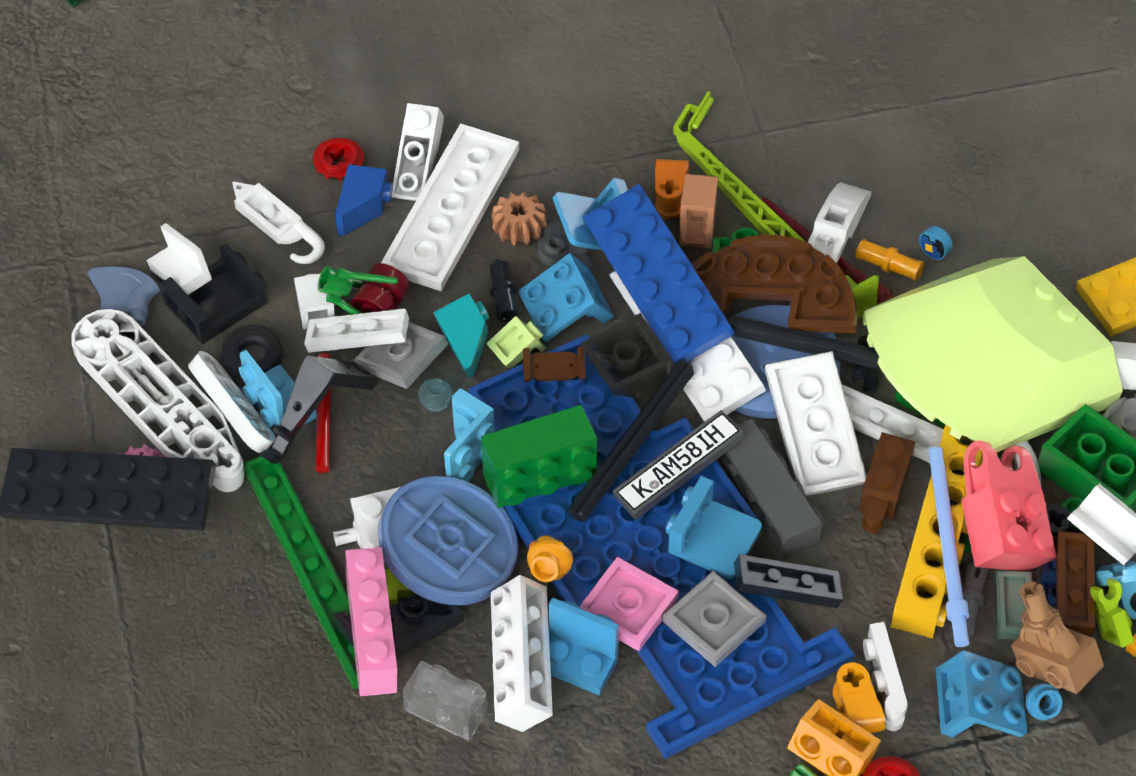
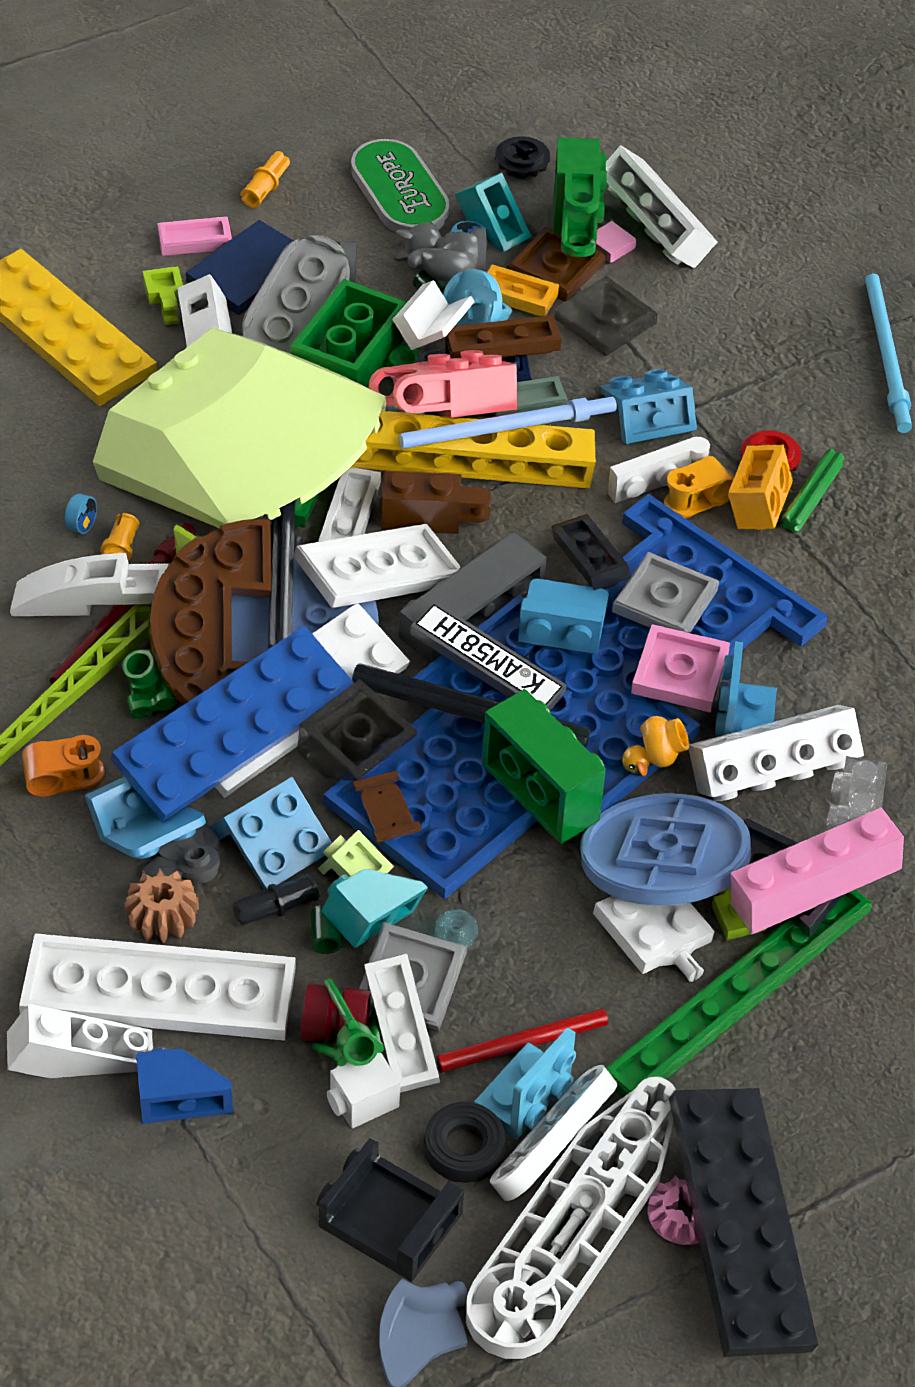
camera: 110 degrees left, 5 degrees down
white panel [147,223,212,294] -> none
white plate [232,182,325,264] -> none
hinge [260,355,378,464] -> none
red gear [313,138,364,182] -> none
medium azure bracket [444,388,495,482] -> none
nougat brick [679,174,718,249] -> none
medium nougat brick [1011,582,1104,694] -> none
dark azure plate [1026,683,1063,720] -> none
lime plate [1090,578,1134,648] -> none

